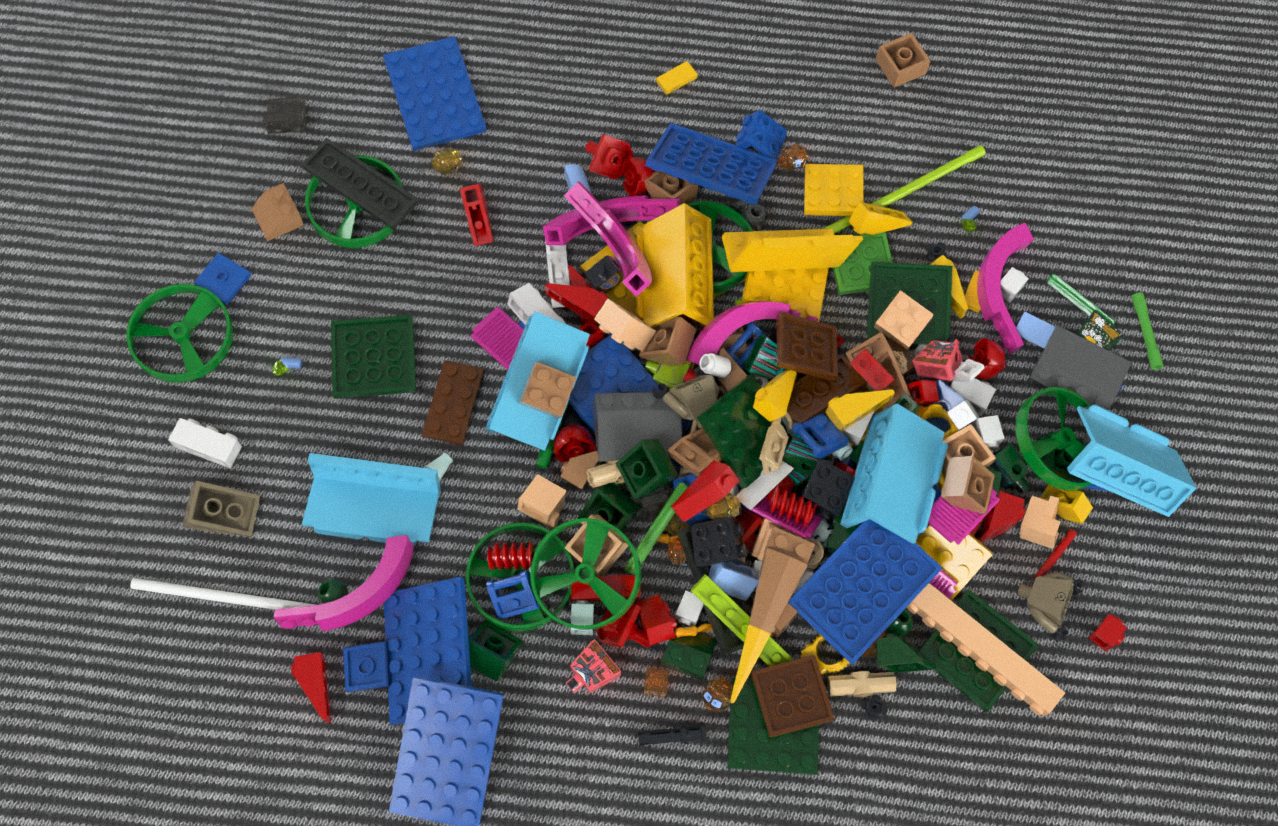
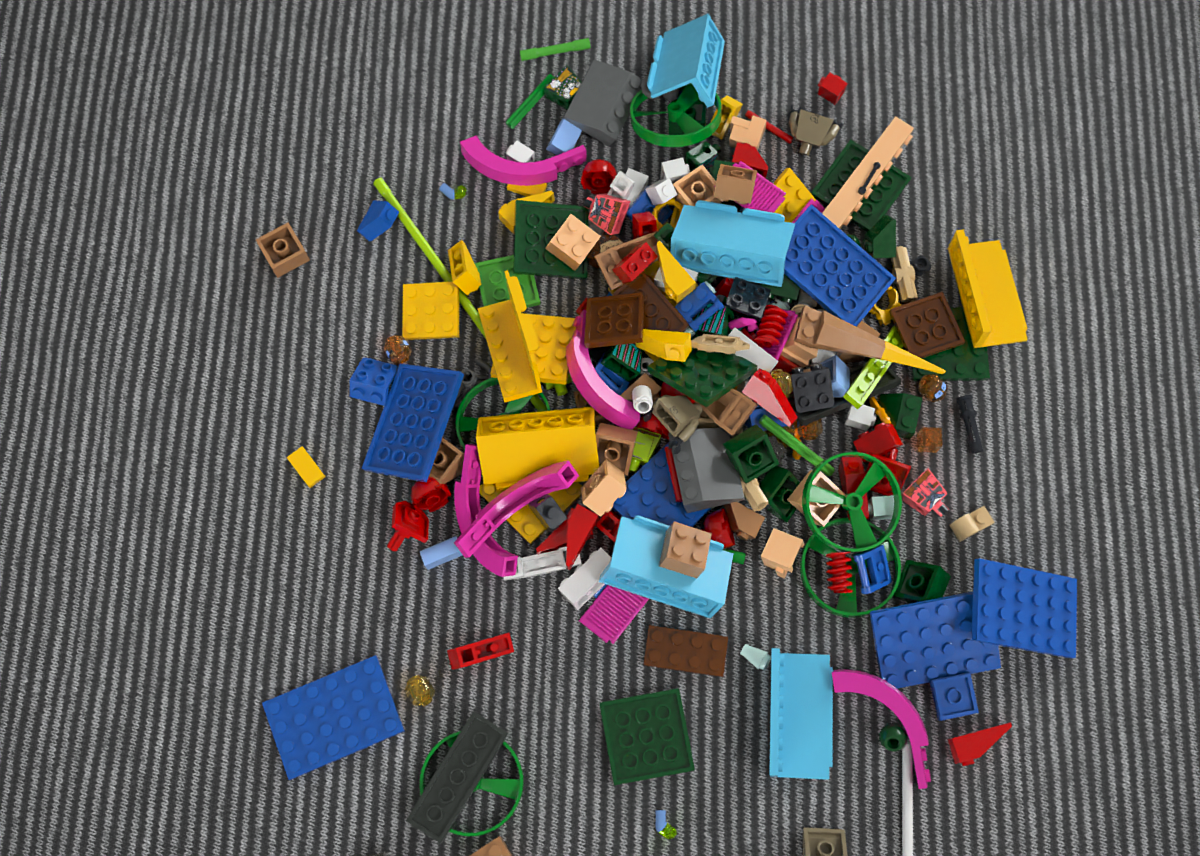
camera: 90 degrees left, 5 degrees up
black plate [925,242,947,262] -> none
none -> blue slope [357,200,399,241]
none -> dark pink arm [729,317,758,332]
none -> black hinge [858,162,881,195]
none -> yellow piece [947,229,1028,348]
none -> tan plate [949,506,995,542]

